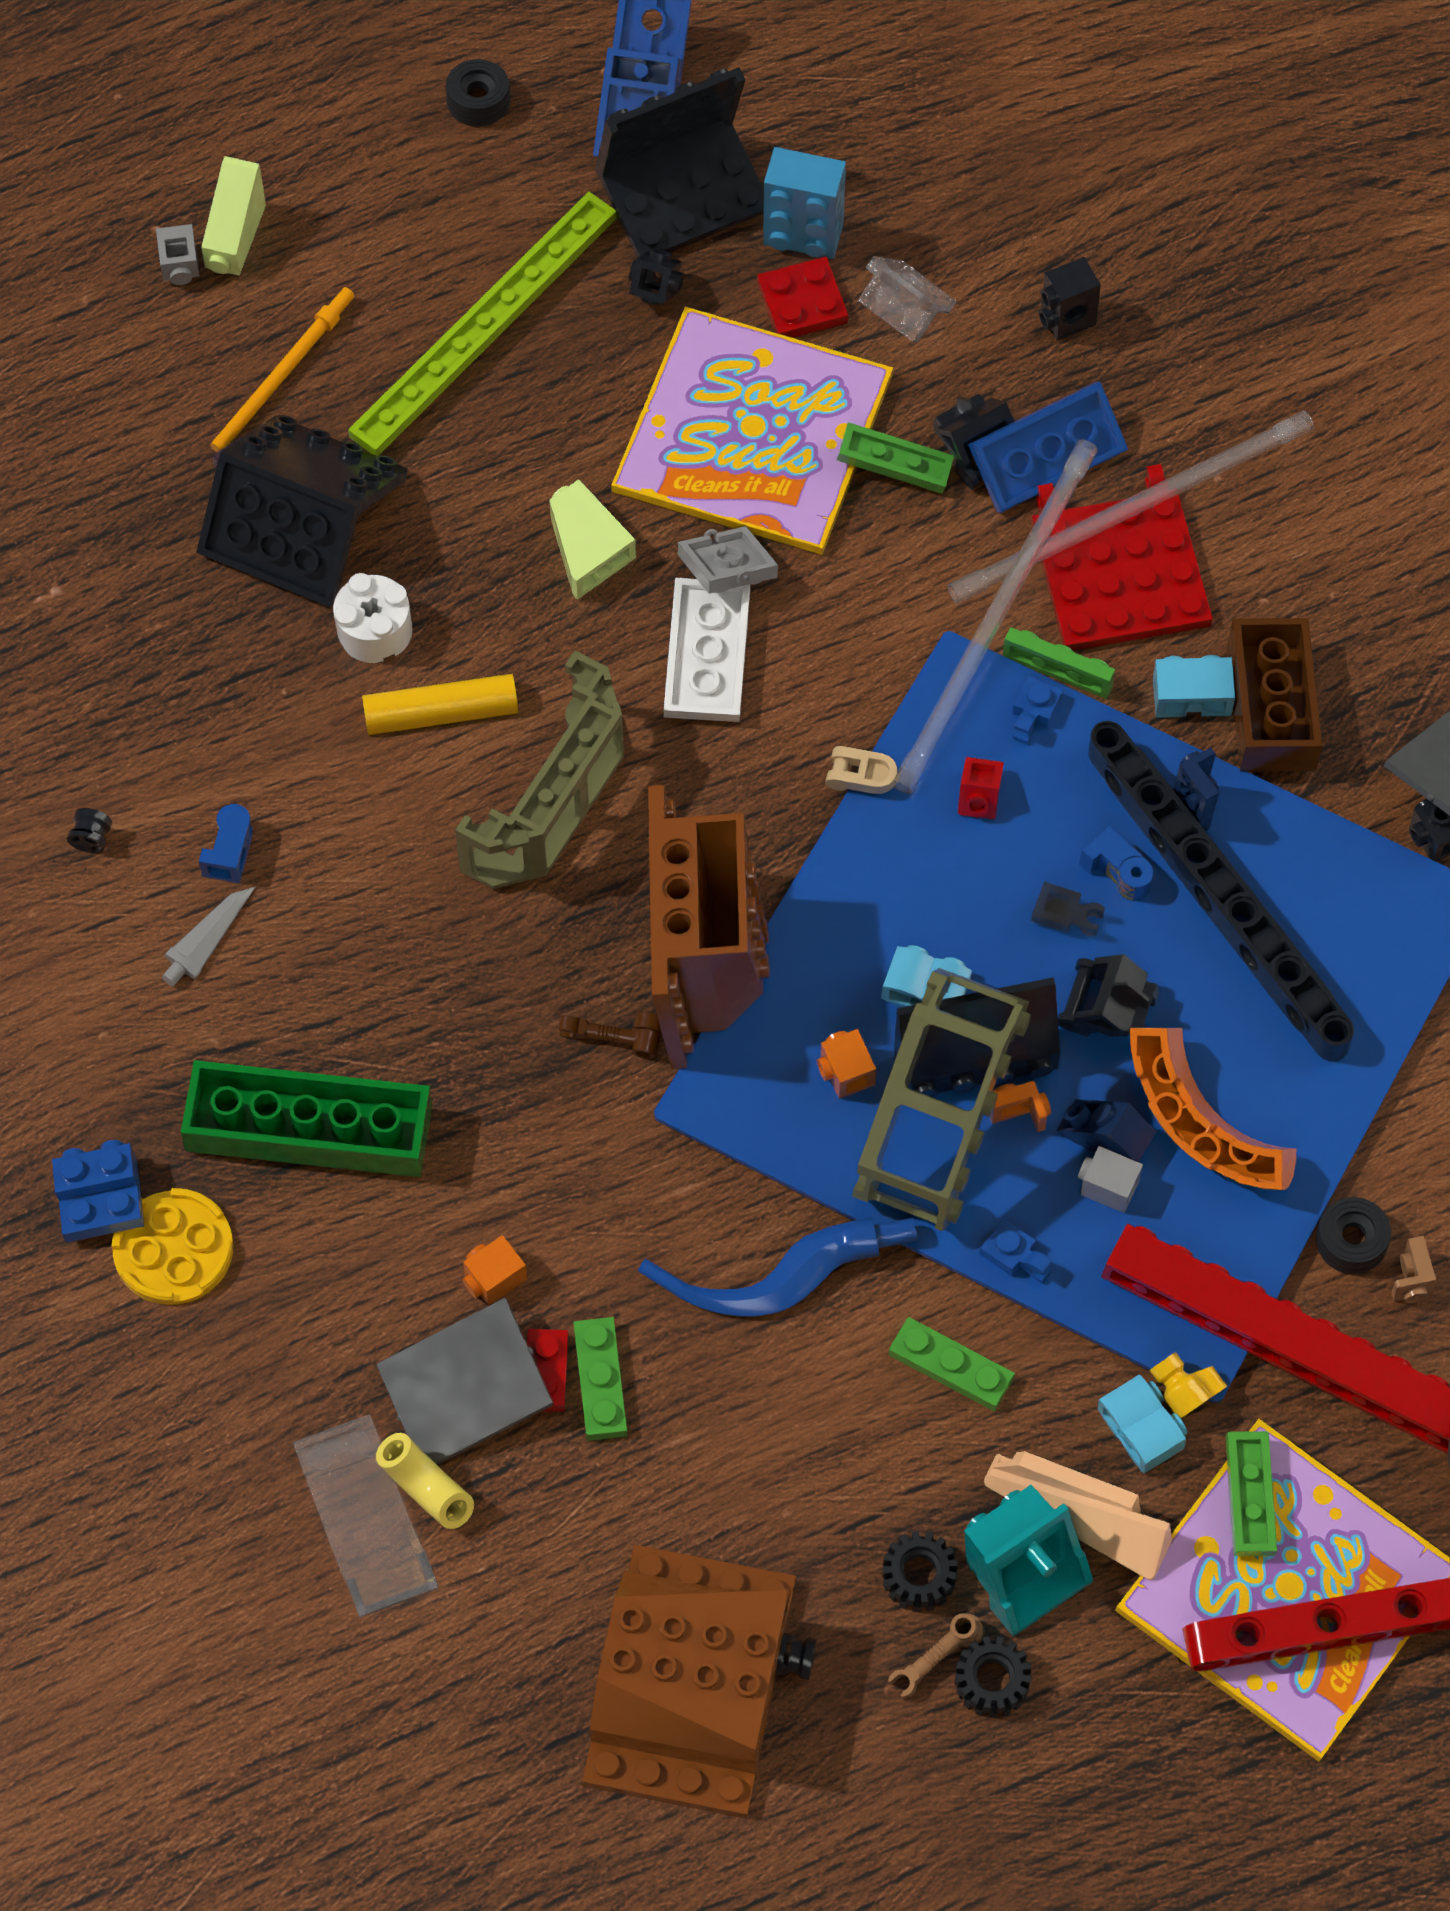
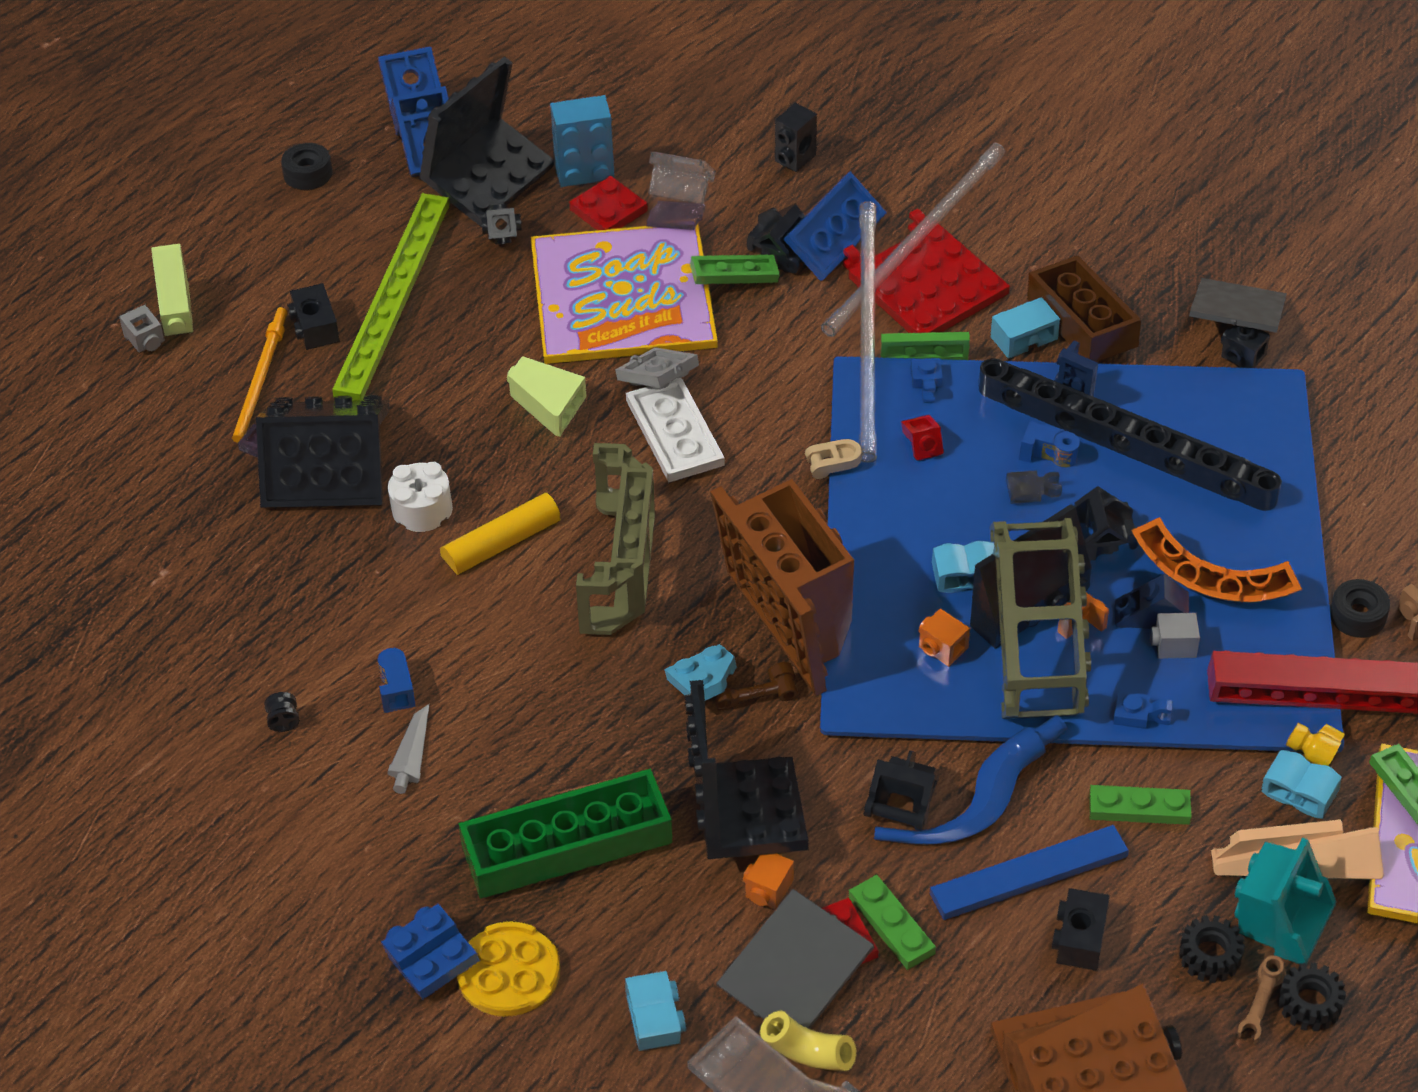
camera: 25 degrees left, 15 degrees down
none -> black brick [287,283,340,350]
none -> medium azure brick [625,971,686,1051]
none -> piece [646,201,705,230]
none -> medium azure plate [664,644,737,700]
none -> black bracket [685,680,809,860]
none -> black piece [864,751,939,832]
none -> blue tile [930,825,1129,920]
none -> black brick [1052,888,1110,971]

